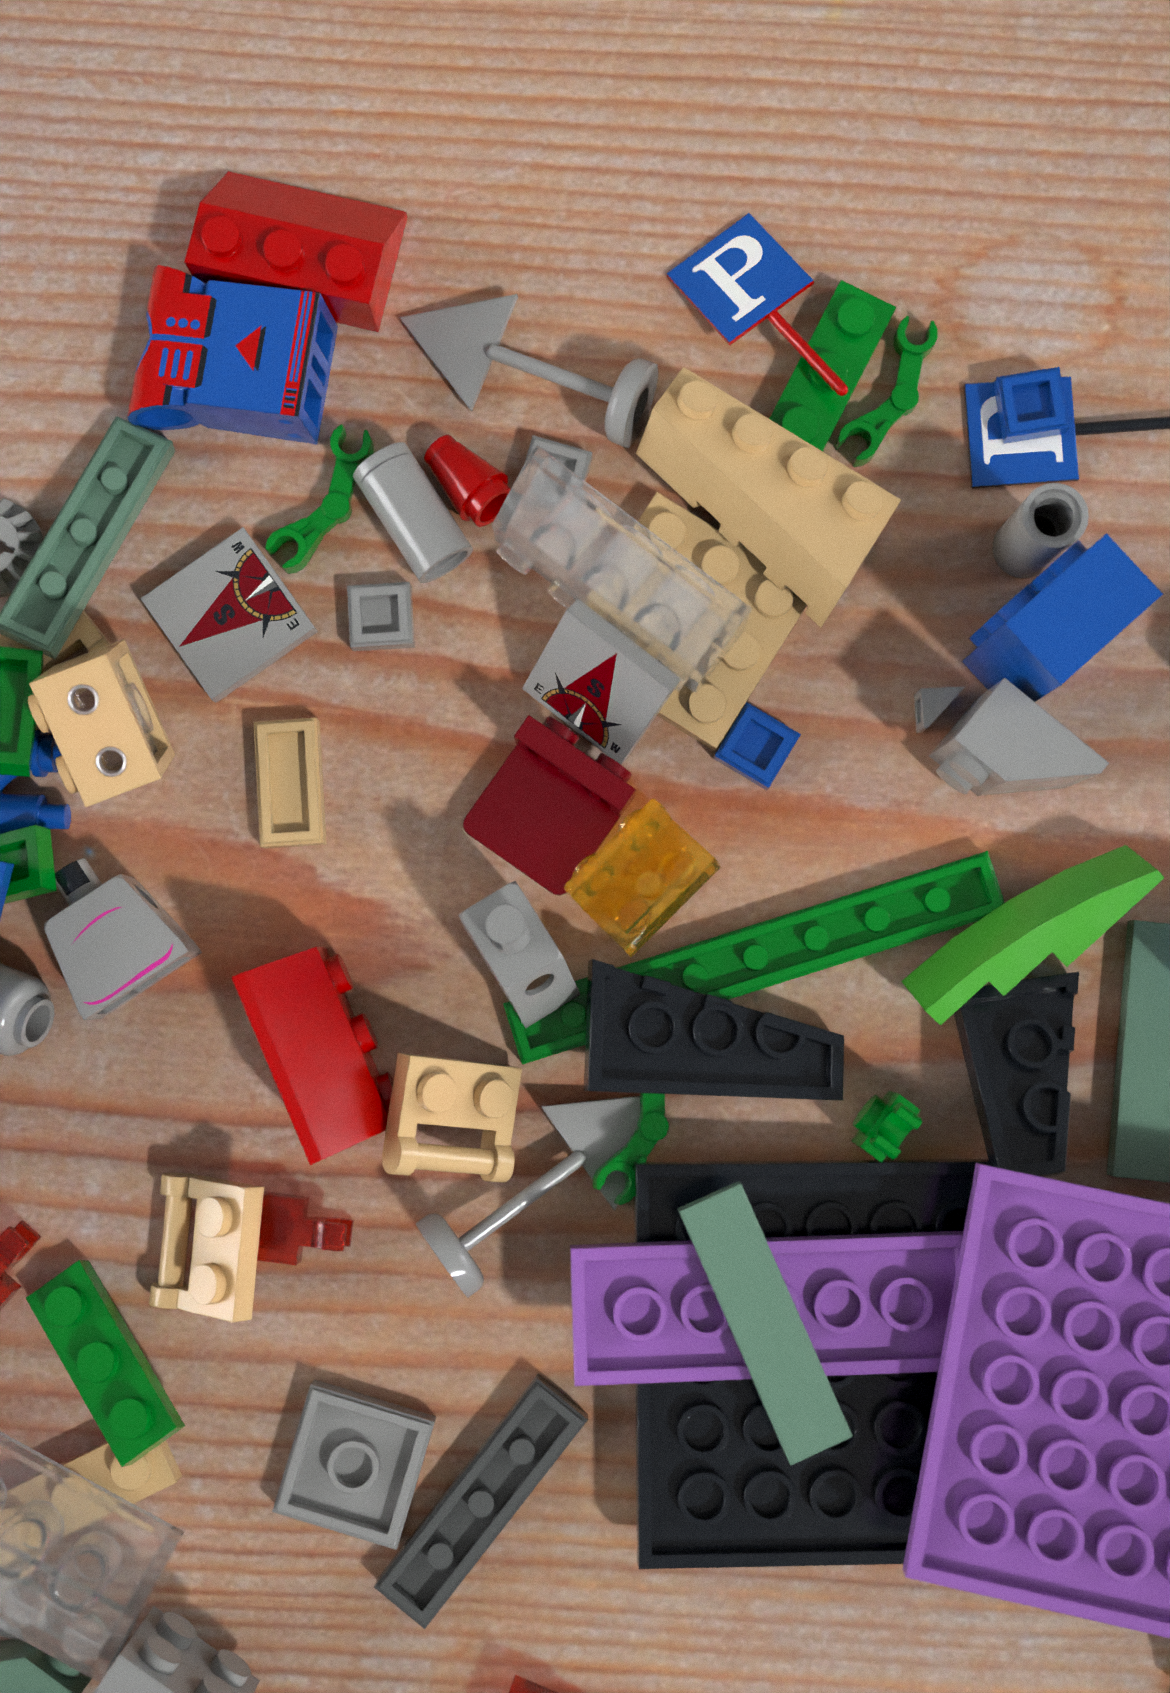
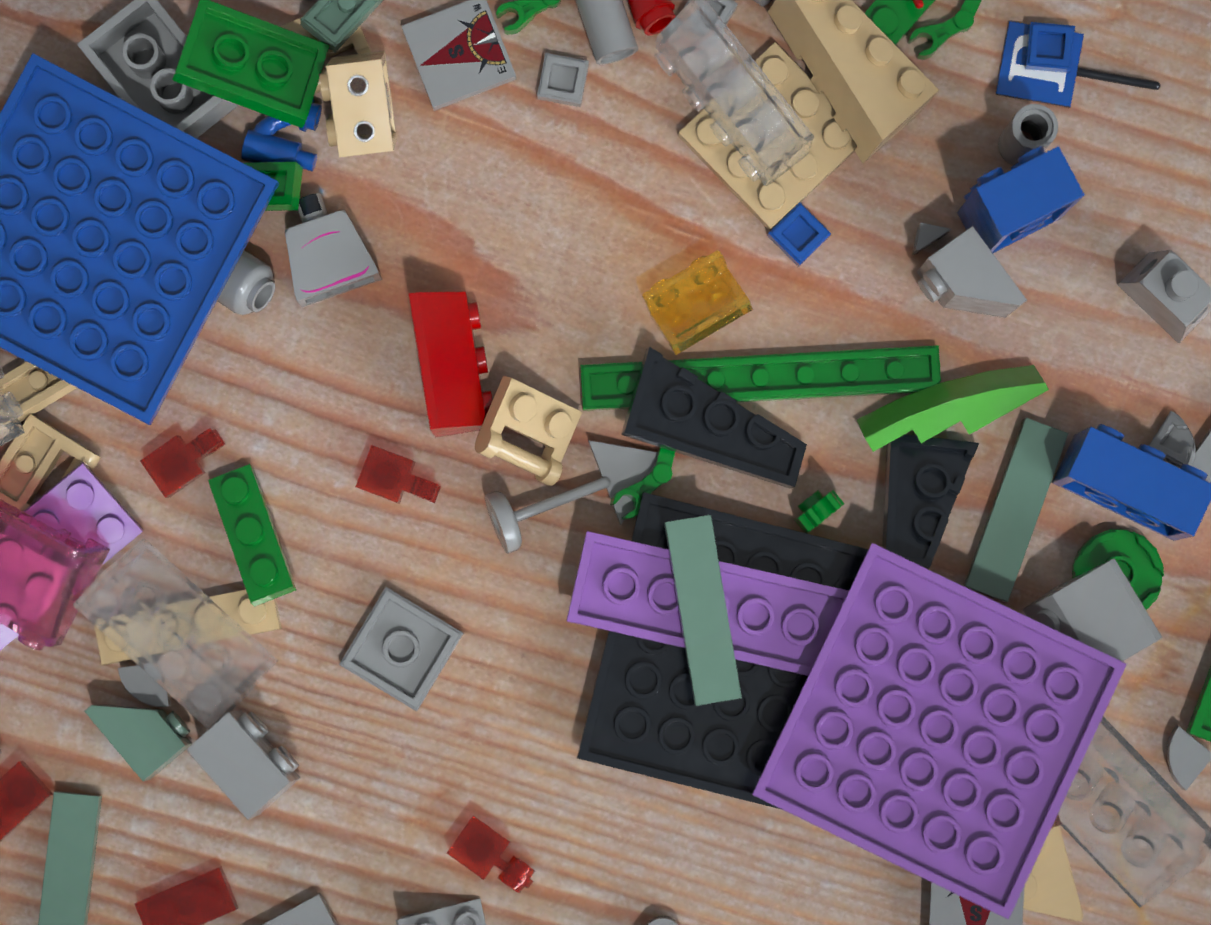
camera: 10 degrees right, 0 degrees up
tan plate [149,1172,264,1323] -> none
tan tile [254,718,327,849] -> none
dark grey tile [374,1374,588,1629] -> none
light grey torso [459,881,580,1028] -> none
dark red bracket [463,715,636,896] -> none
light grey tile [522,599,681,764] -> none

